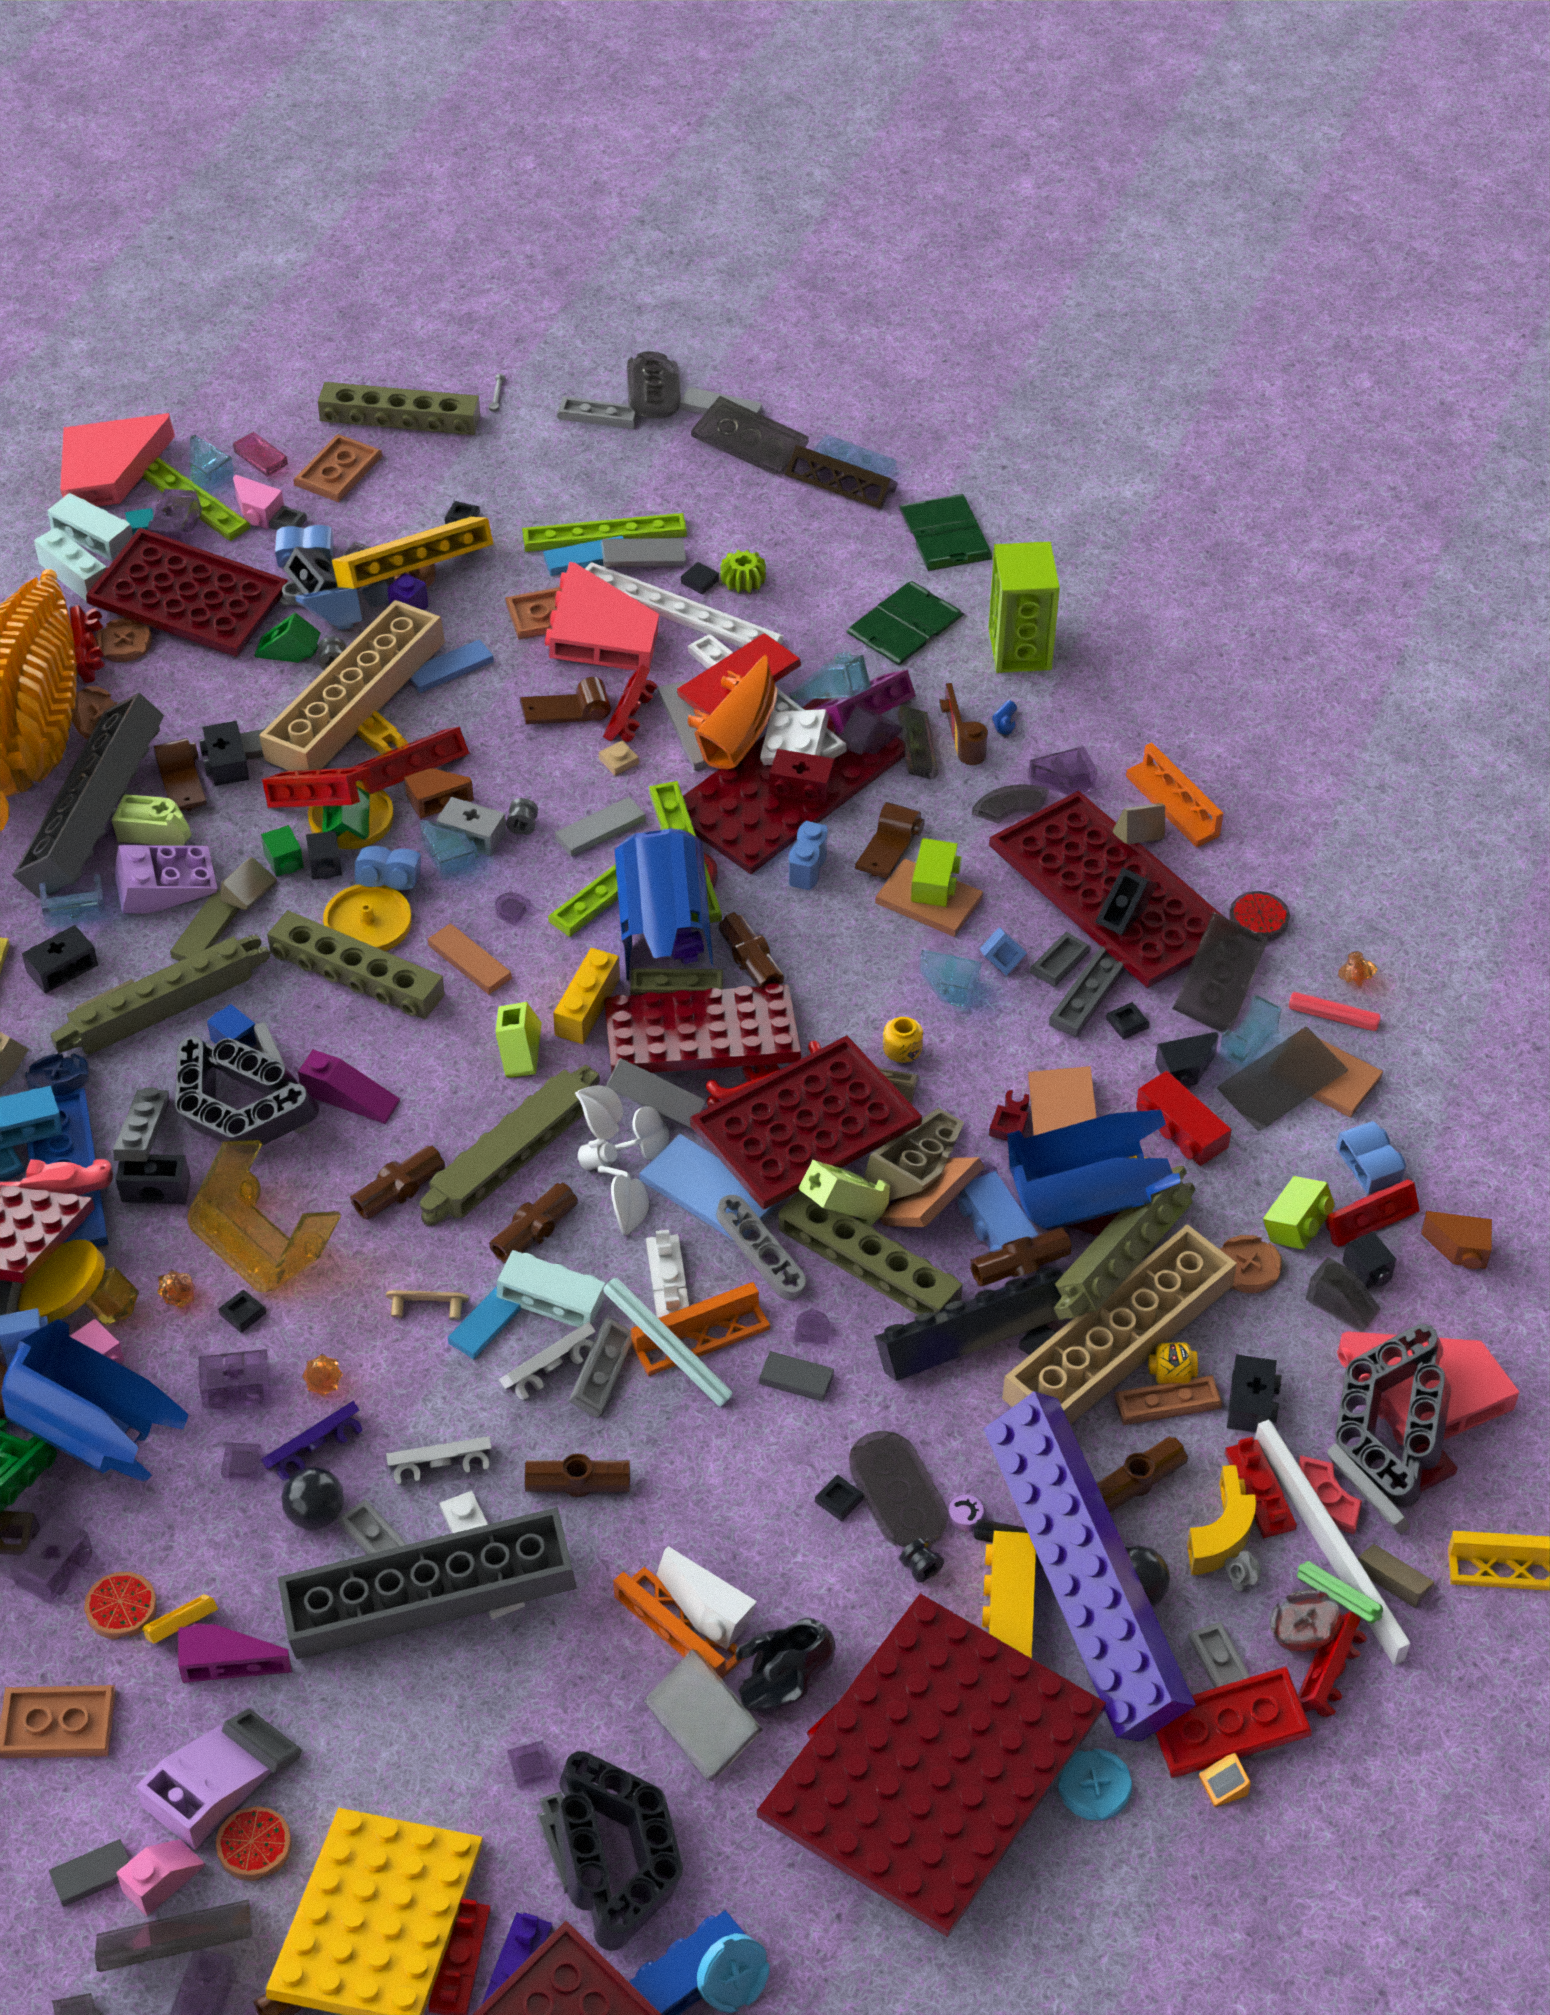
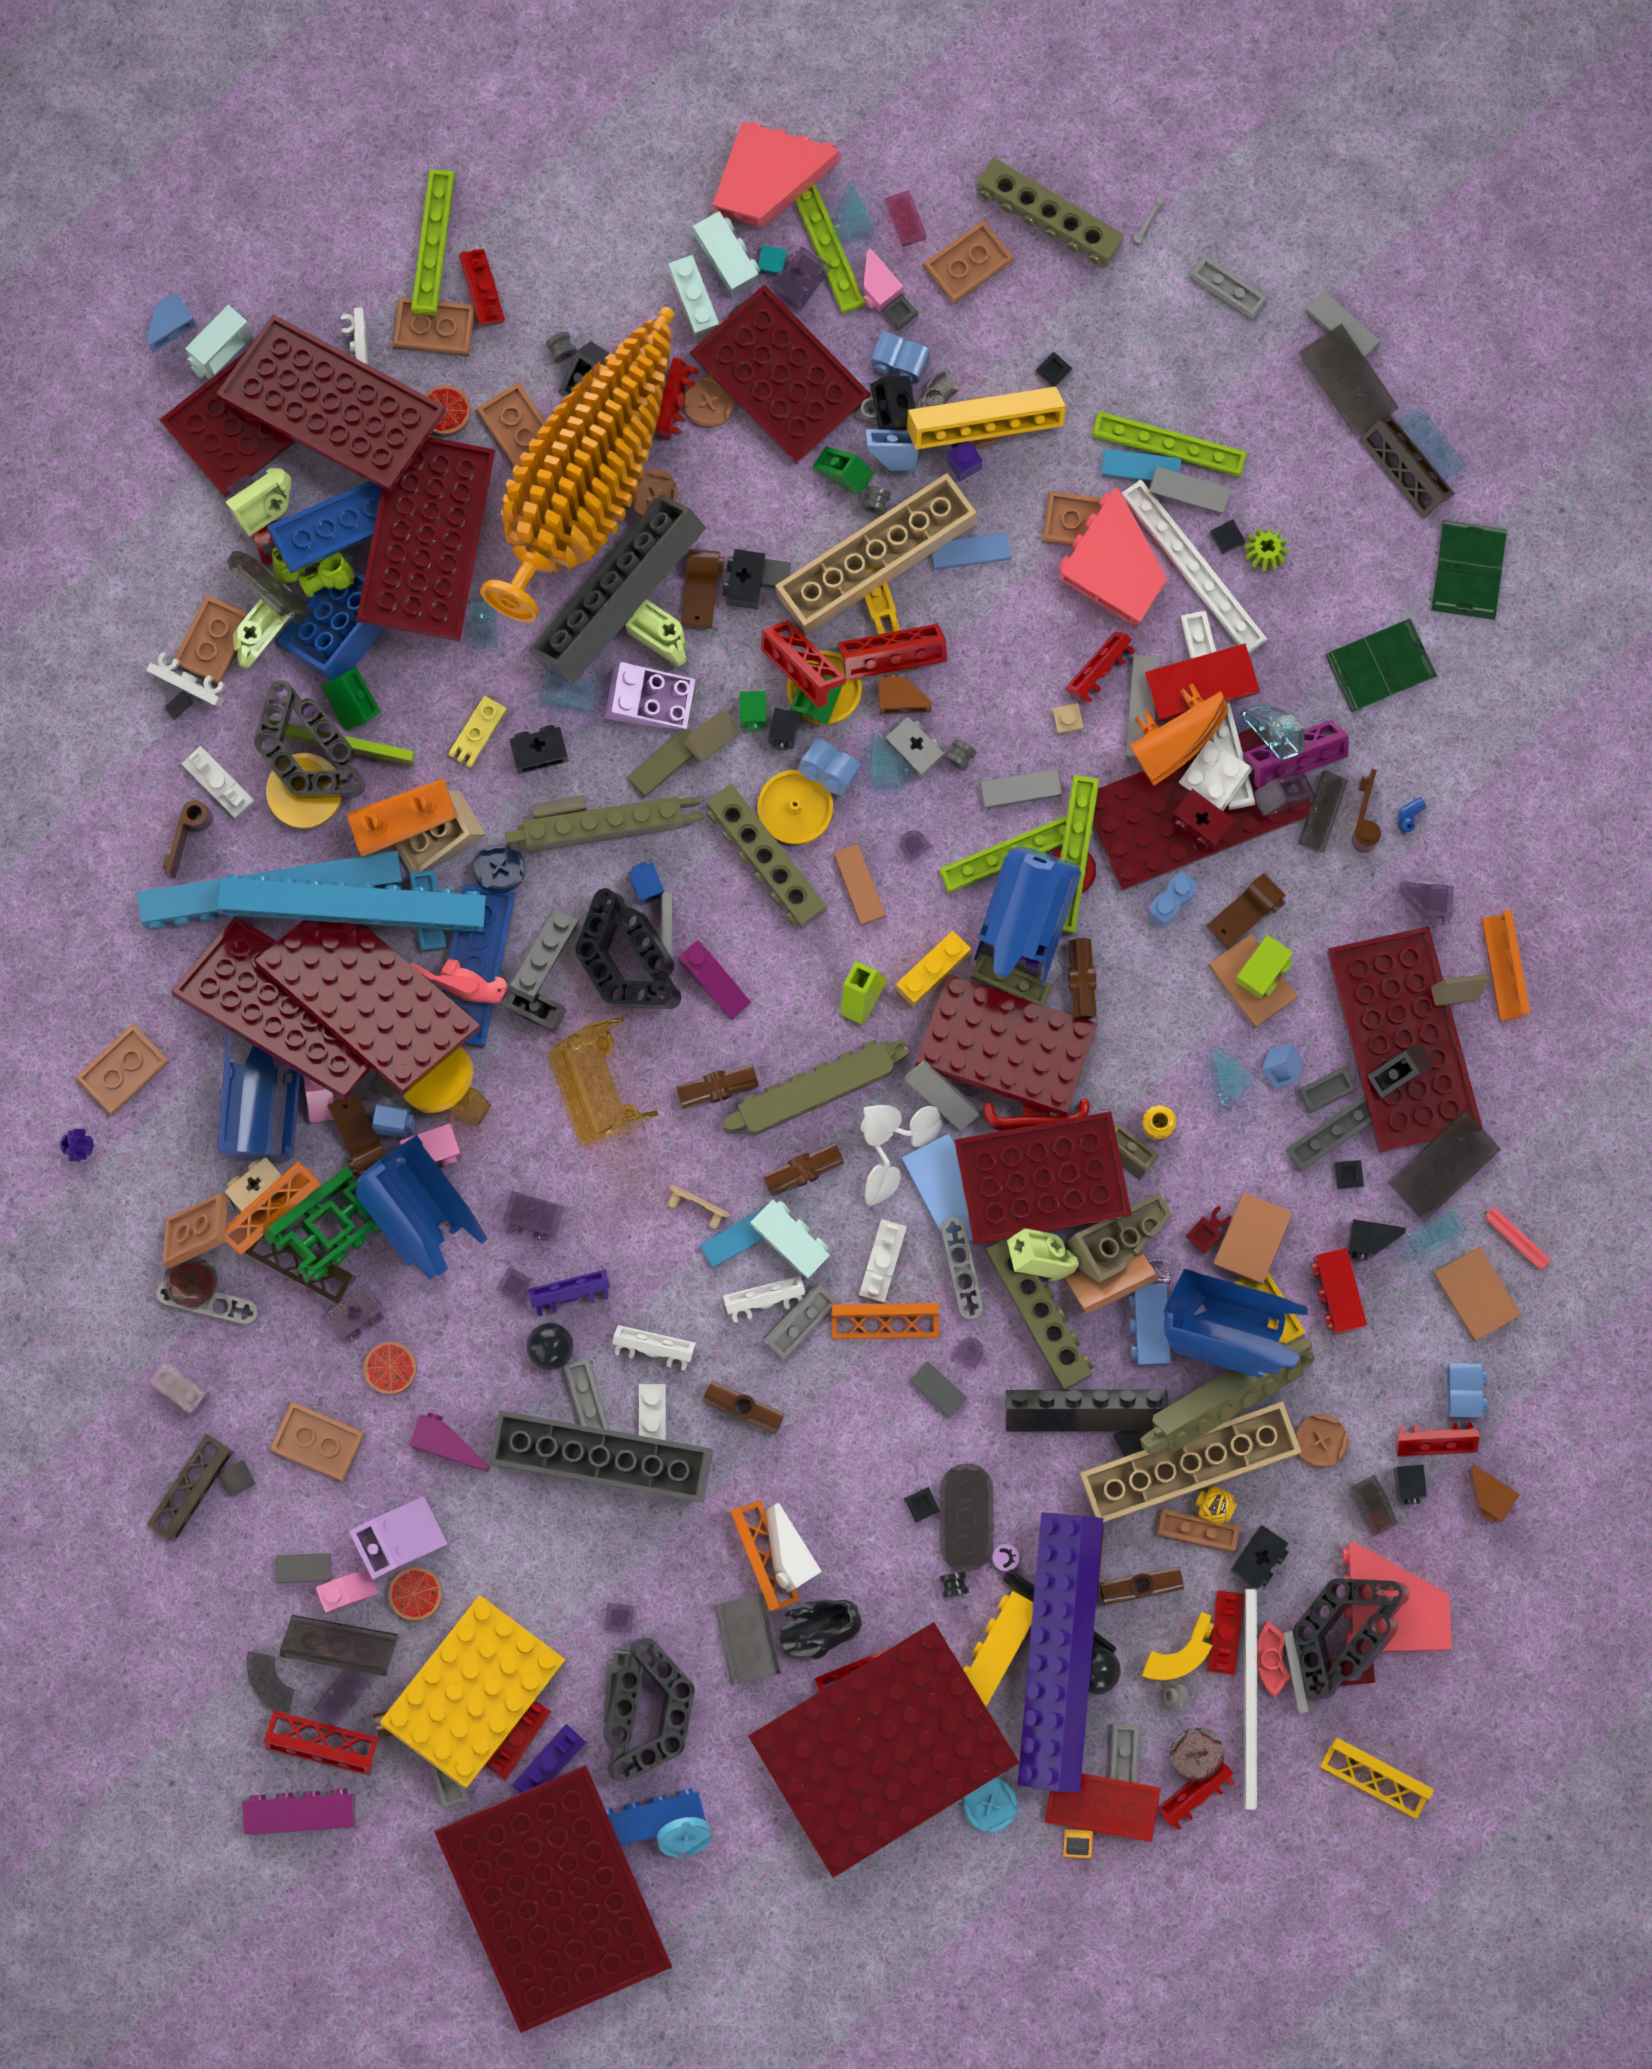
camera: 25 degrees right, 30 degrees up
yellow tile [142,1594,218,1644] -> none
clear orange piece [157,1270,195,1309] -> none
black tile [218,1289,266,1333] -> none
dark grey tile [222,1708,302,1773] -> none
clear orange piece [302,1353,343,1397] -> none
reddish brown door [520,677,611,725] -> none
light aqua axle [603,1278,732,1406] -> none
clear smoke tile [626,351,681,419] -> none
reddish brown piece [970,1227,1072,1286] -> none
clear smoke tile [972,784,1049,824] -> none
lime brick [988,541,1060,673] -> none
clear smoke piece [1217,1026,1348,1132] -> none
tile [1229,891,1290,942] -> none
lime brick [1263,1176,1335,1250] -> none
axle [1297,1561,1383,1624] -> none
clear orange piece [1338,951,1378,986] -> none
dark tan slope [1358,1544,1434,1609] -> none

